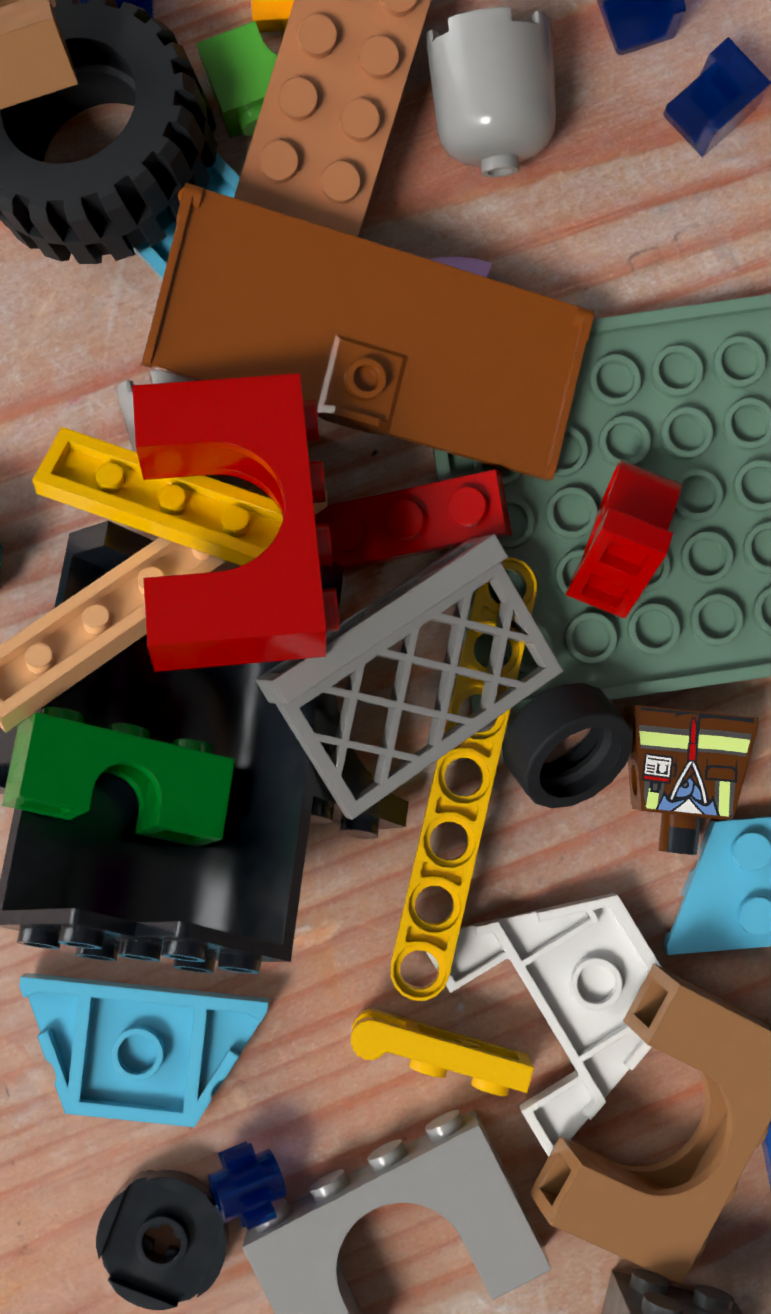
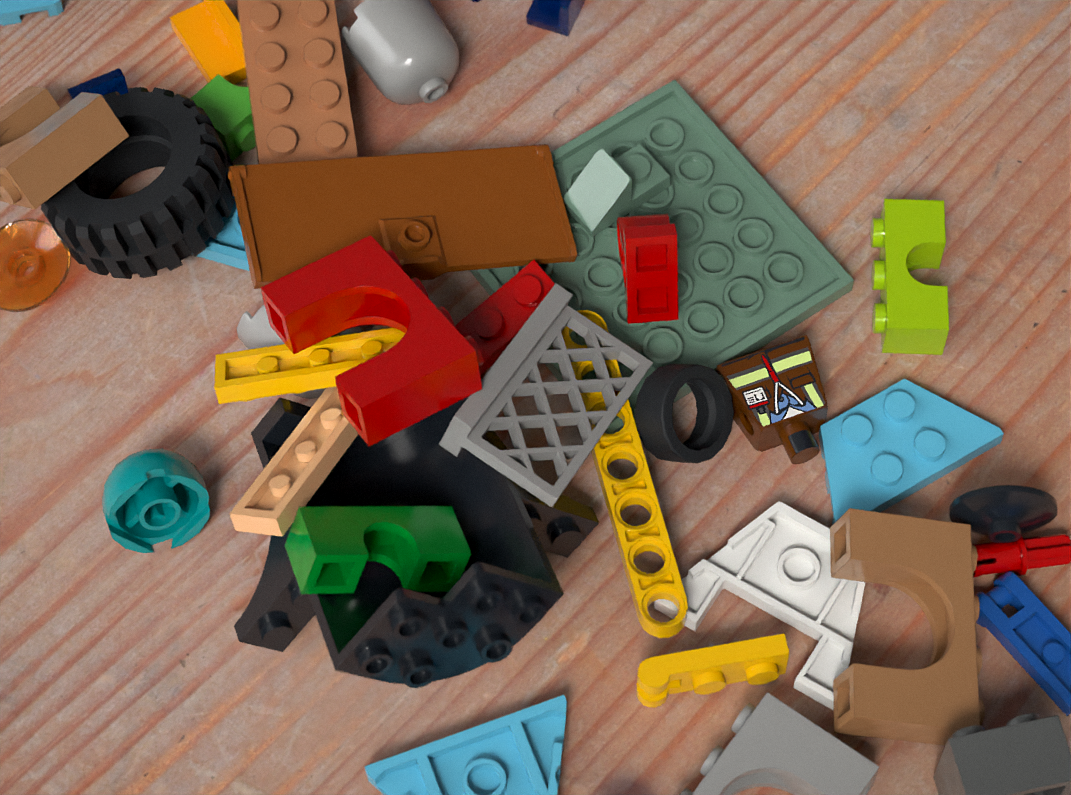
camera: 25 degrees left, 25 degrees down
none -> sand green slope [562,143,670,237]

